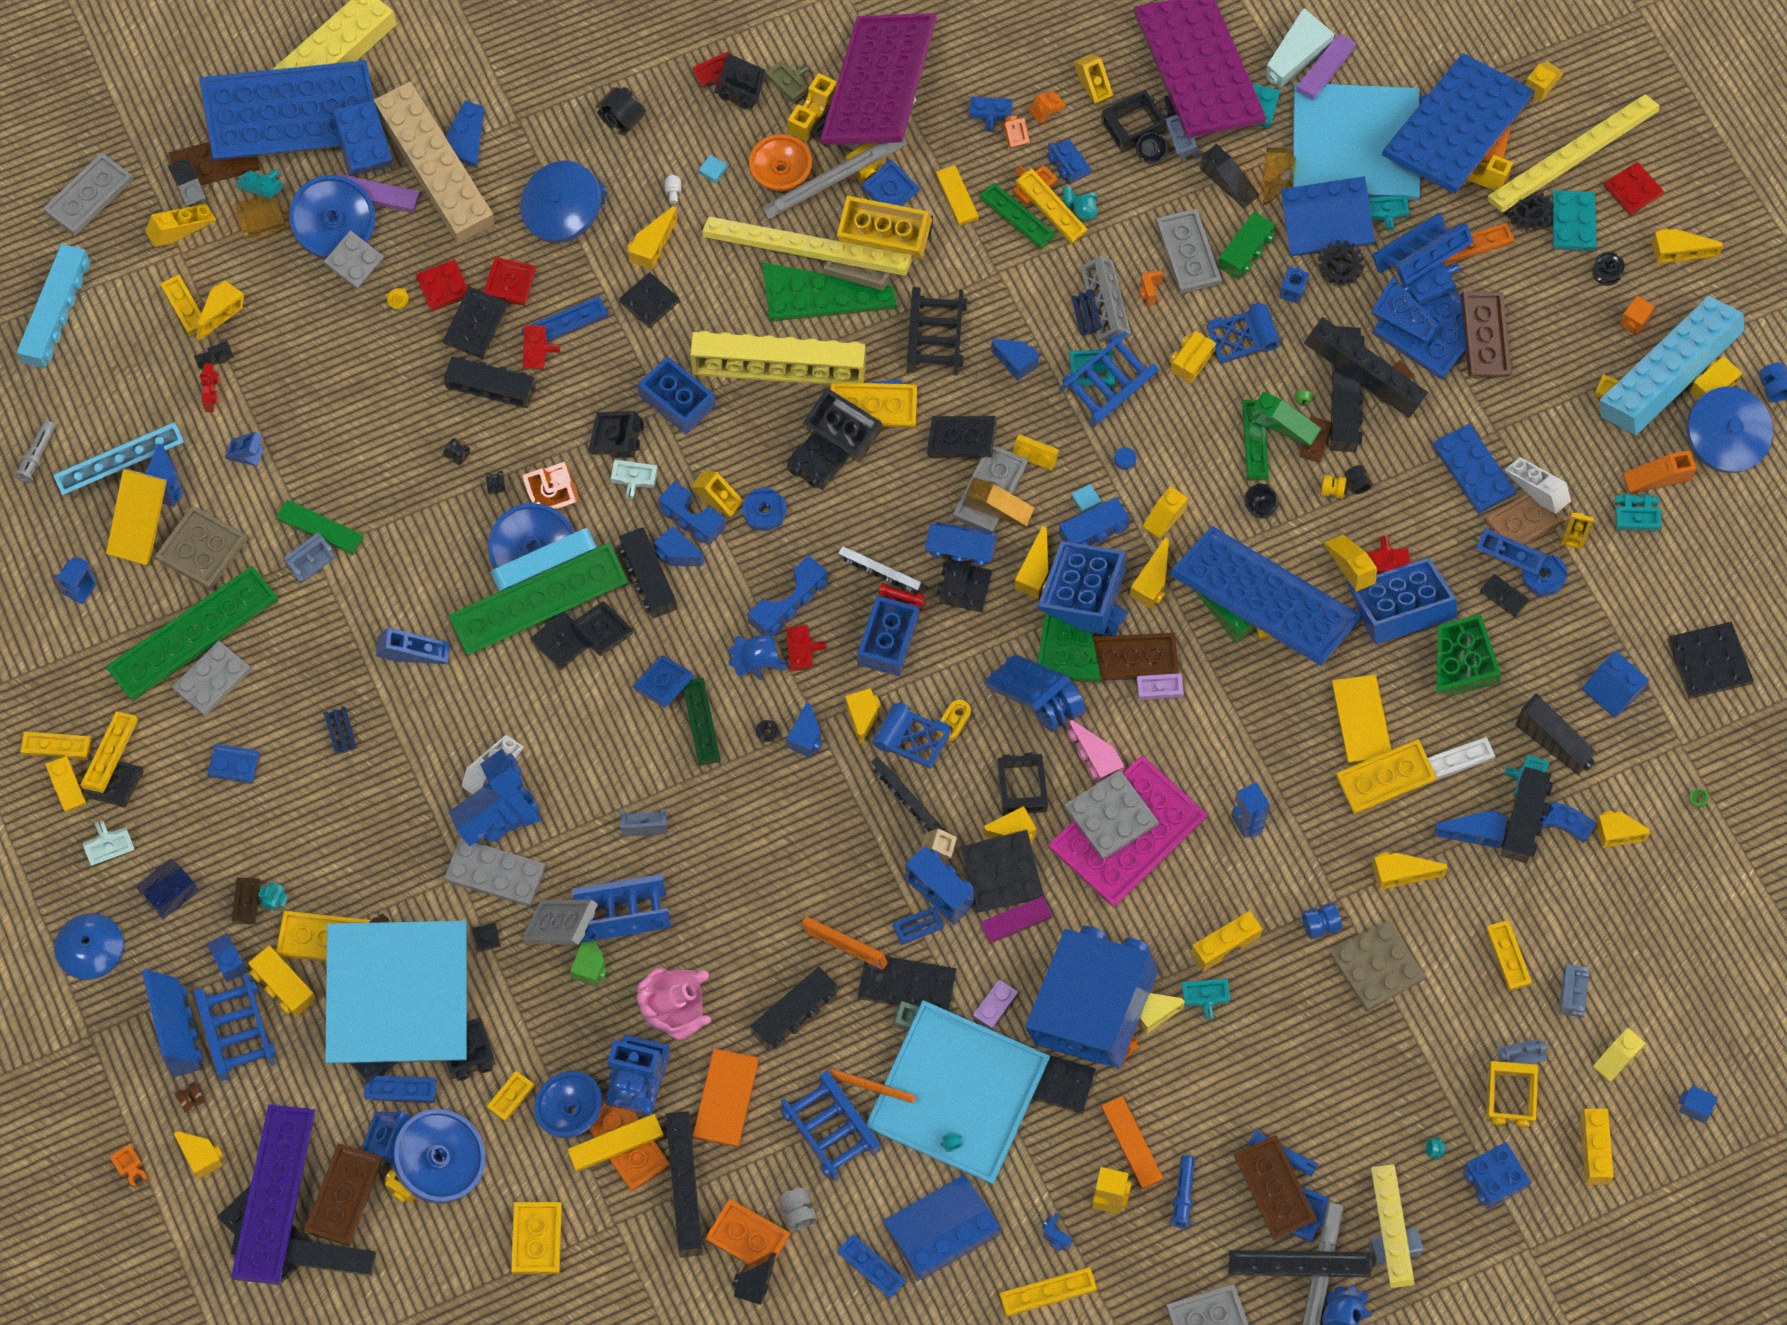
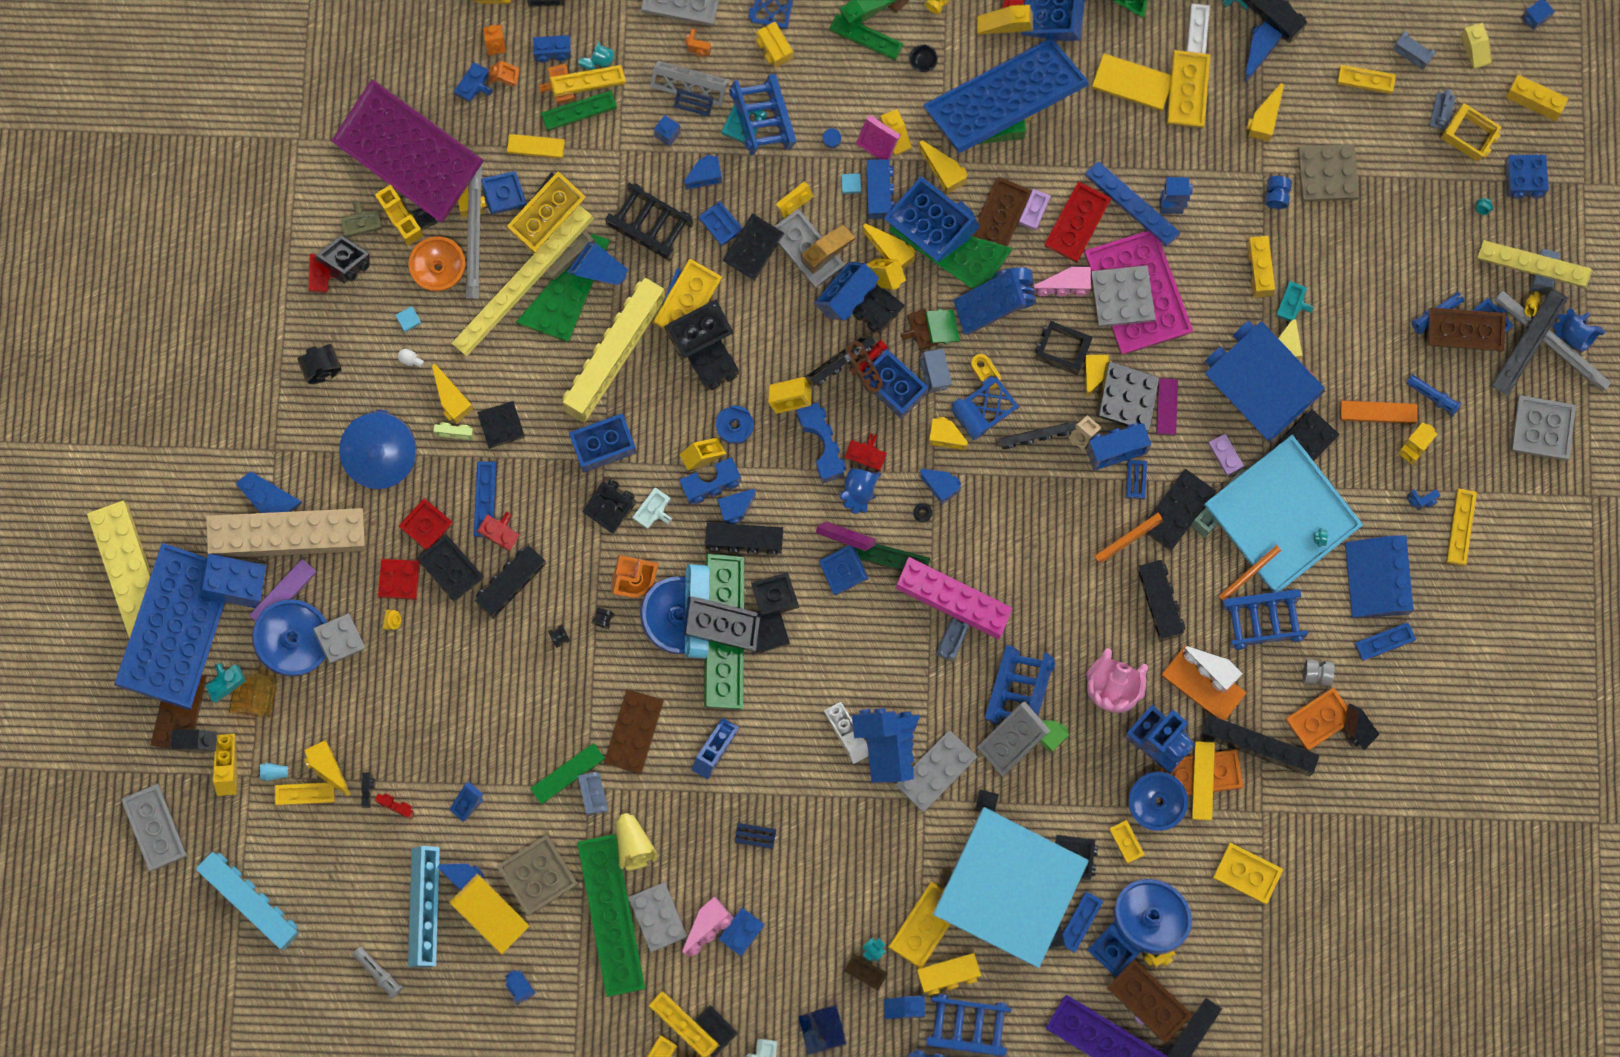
camera: 65 degrees left, 10 degrees up
none -> medium azure cone [260,762,288,782]
none -> yellowish green plate [434,422,474,440]
none -> blue slope [567,242,628,285]
none -> reddish brown plate [604,689,664,775]
none -> light yellow cone [616,813,658,871]
none -> blue brick [654,115,681,147]
none -> bright pink slope [682,897,733,957]
none -> plate [683,596,761,652]
none -> blue plate [699,201,743,247]
none -> yellow brick [768,377,812,414]
none -> magenta tile [816,521,876,551]
none -> reddish brown beam [846,341,883,393]
none -> dark pink plate [856,115,901,160]
none -> yellow slope [866,258,906,290]
none -> dark pink plate [895,557,1012,639]
none -> reddish brown plate [900,309,938,351]
none -> sand blue hinge [919,349,952,393]
none -> piece [925,309,960,345]
none -> red plate [1044,181,1112,263]
none -> blue plate [1085,161,1180,247]
none -> white slope [1183,646,1243,693]
none -> yellow pin [1524,291,1541,317]

